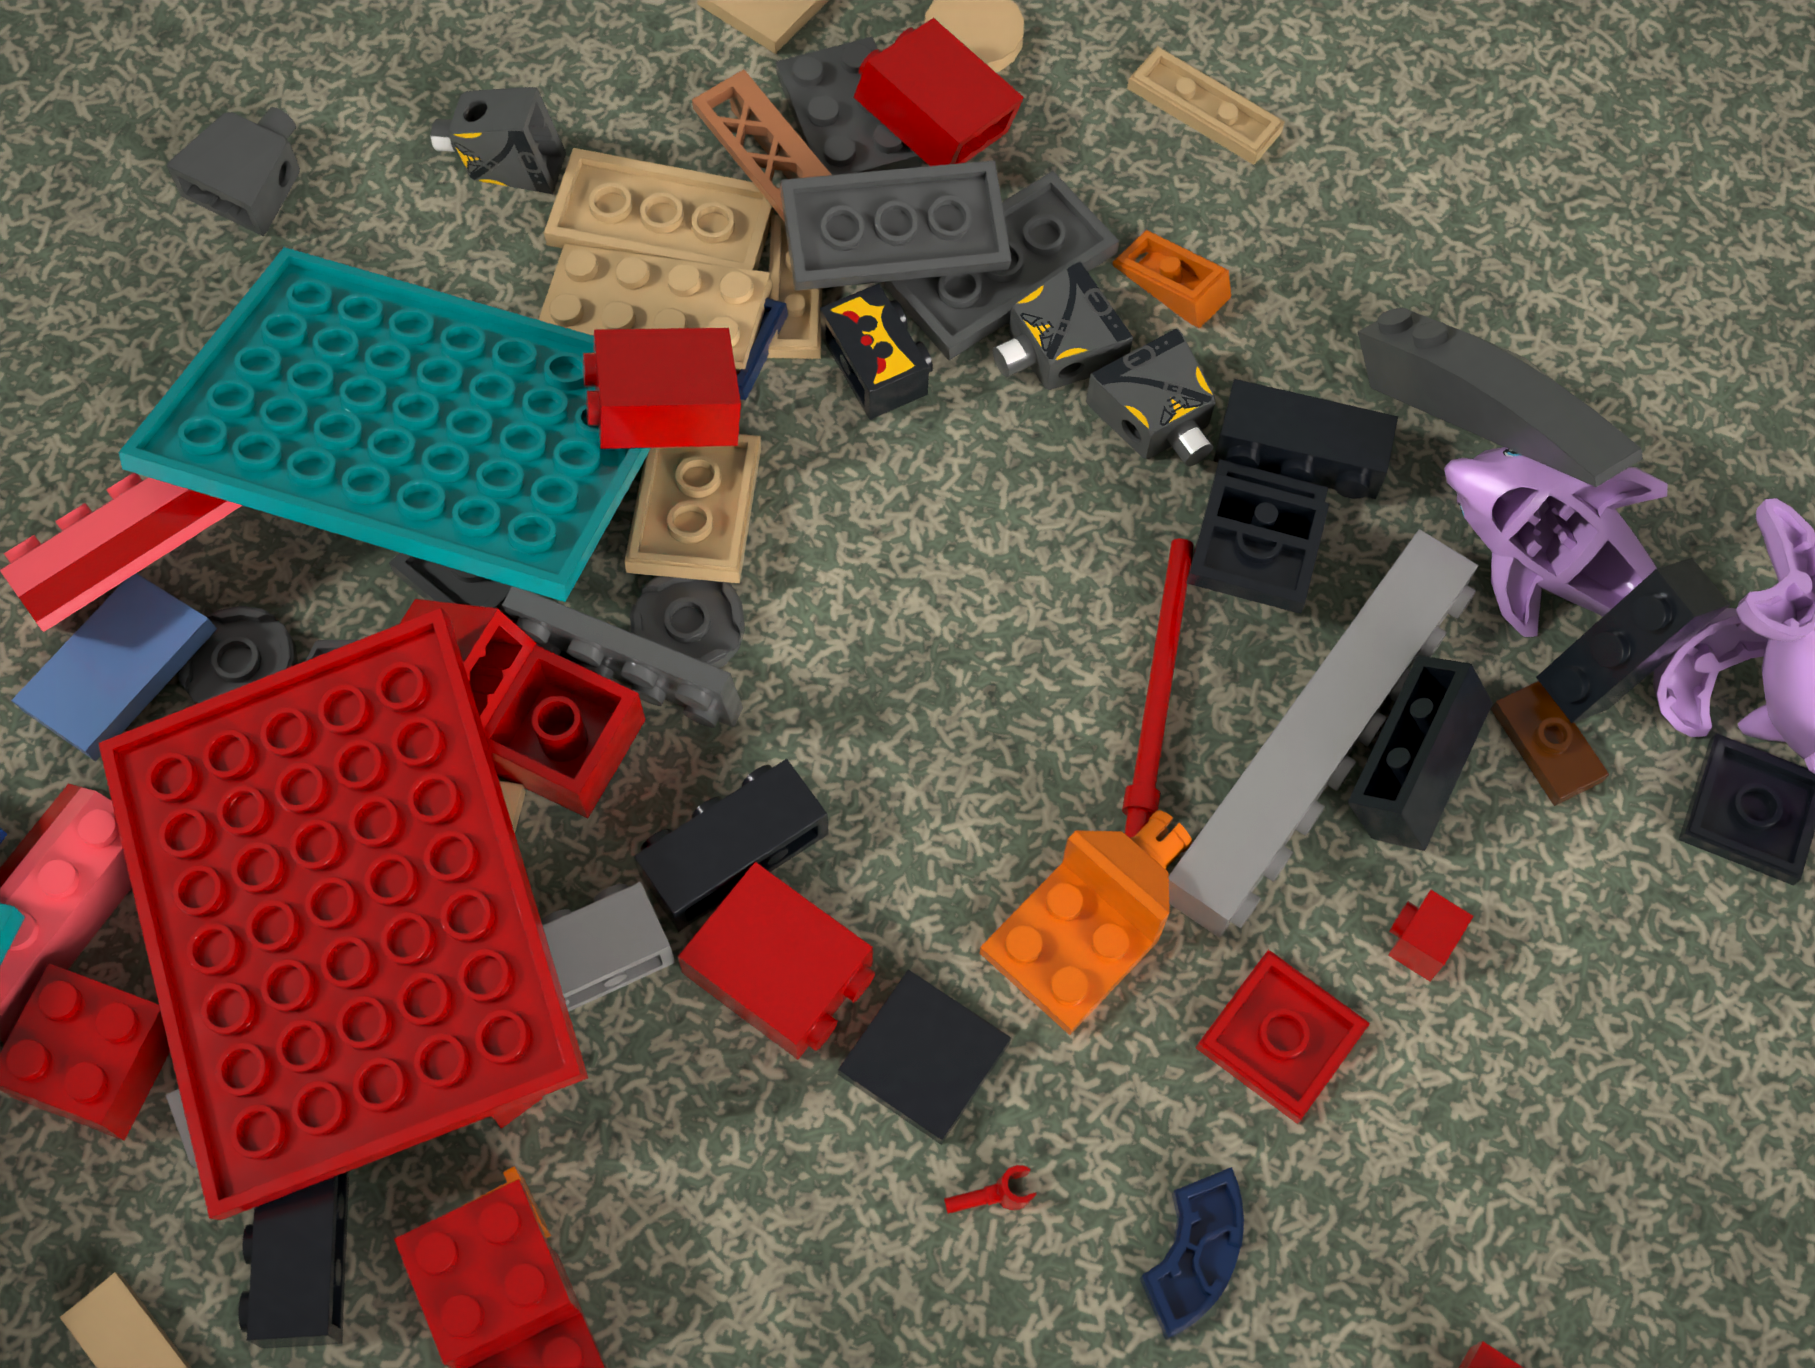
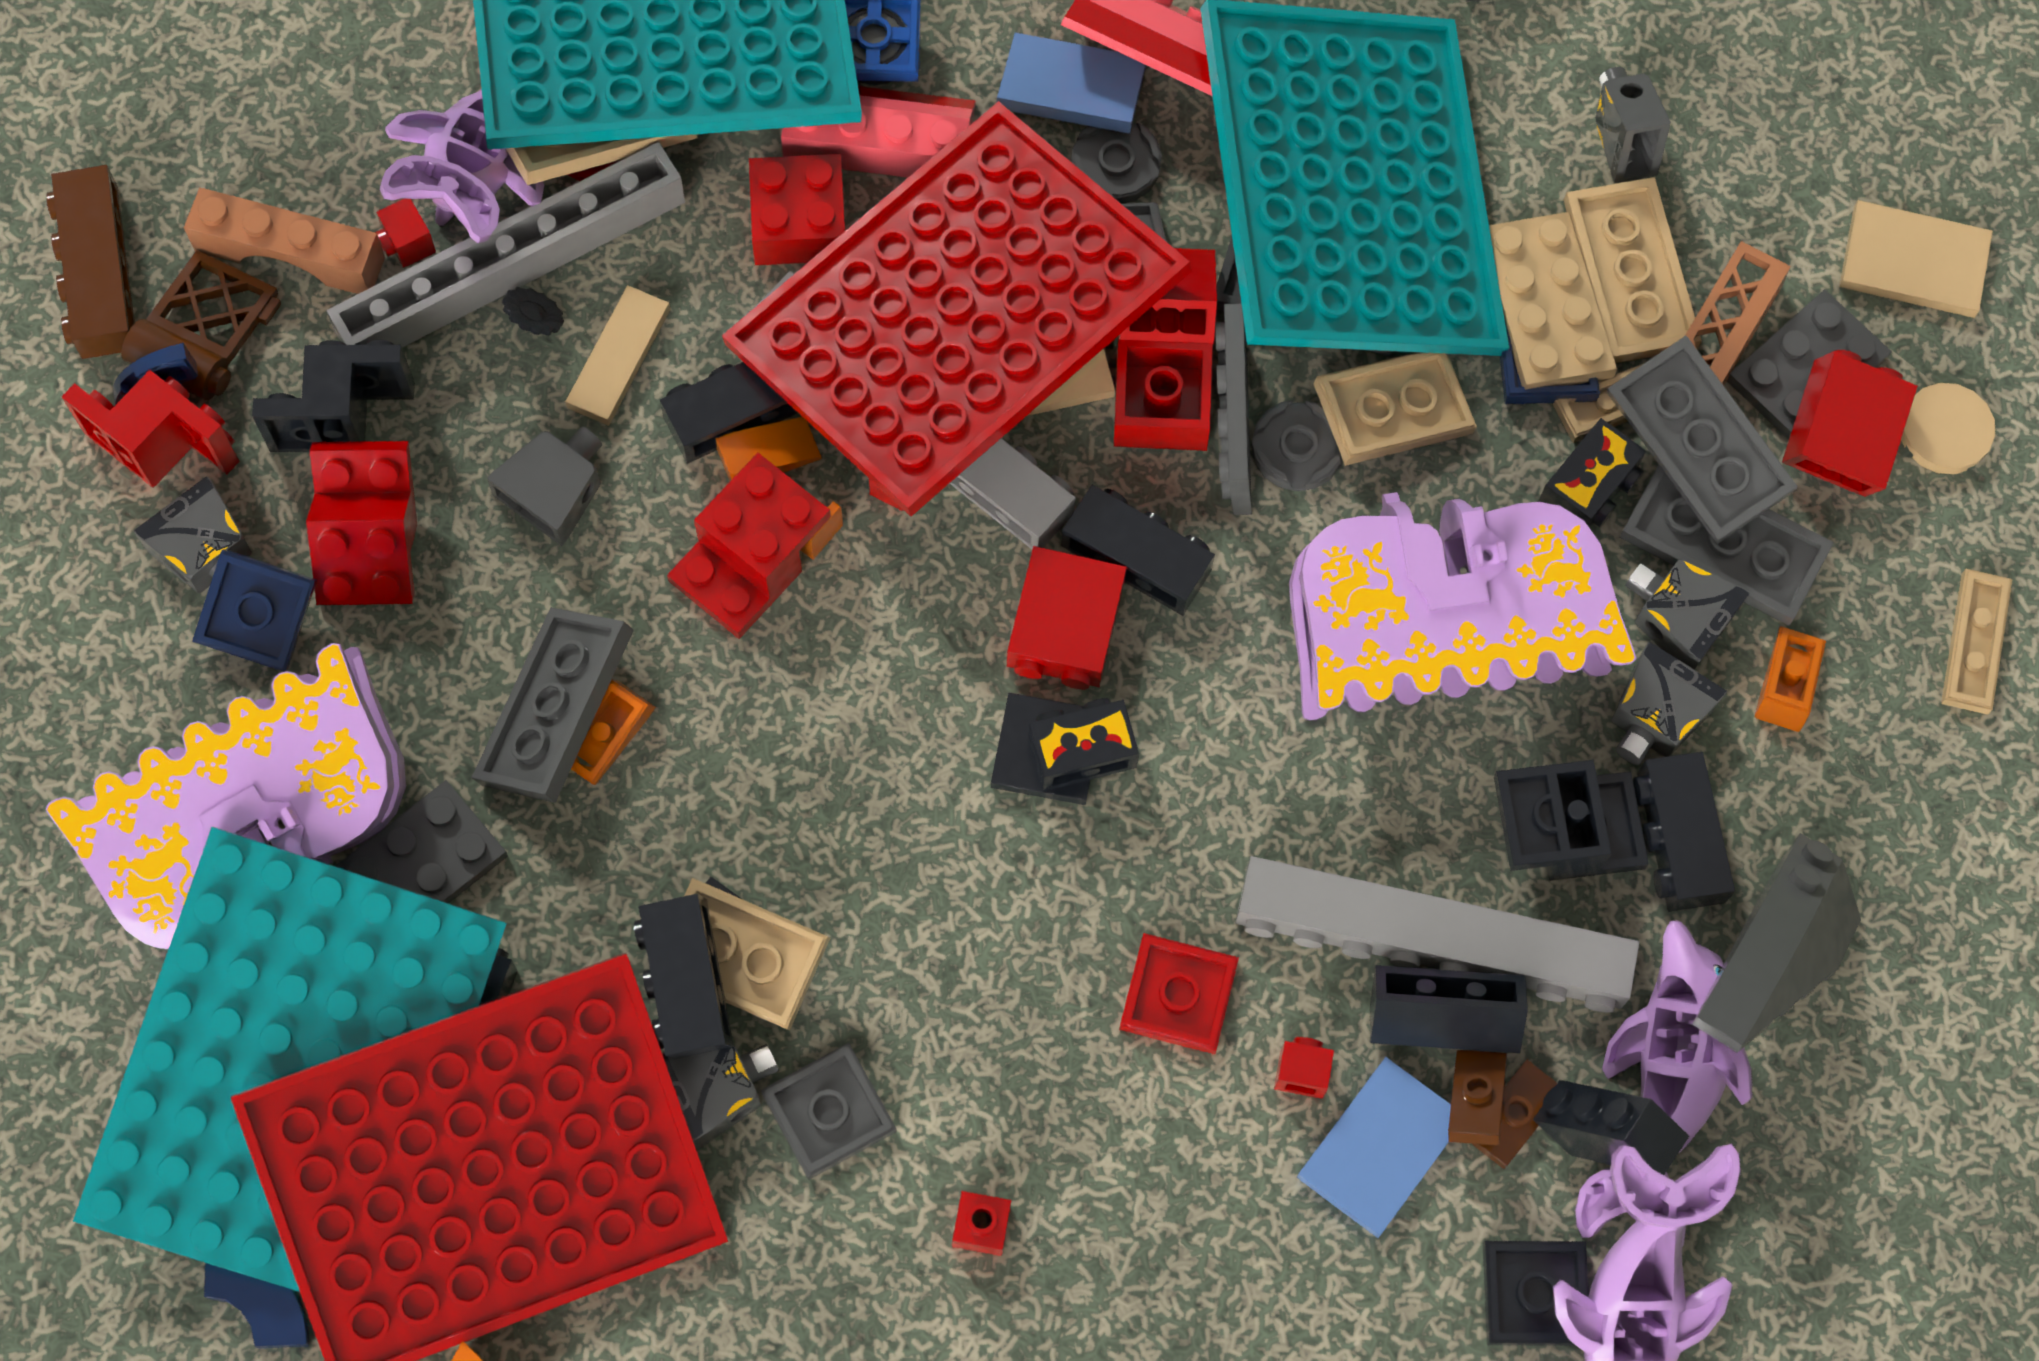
camera: 65 degrees right, 5 degrees up
red brick [583,328,741,449] -> none
red hand [944,1165,1037,1214] -> none
orange plate [979,810,1192,1035] -> none
red bar [1122,538,1194,838] -> none
dark blue tile [1140,1167,1244,1340] -> none
none -> orange slope [715,417,821,481]
none -> black brick [1028,698,1139,791]
none -> lavender animal [1289,492,1636,721]
none -> medium blue tile [1297,1057,1451,1238]
none -> reddish brown plate [1448,1050,1507,1145]

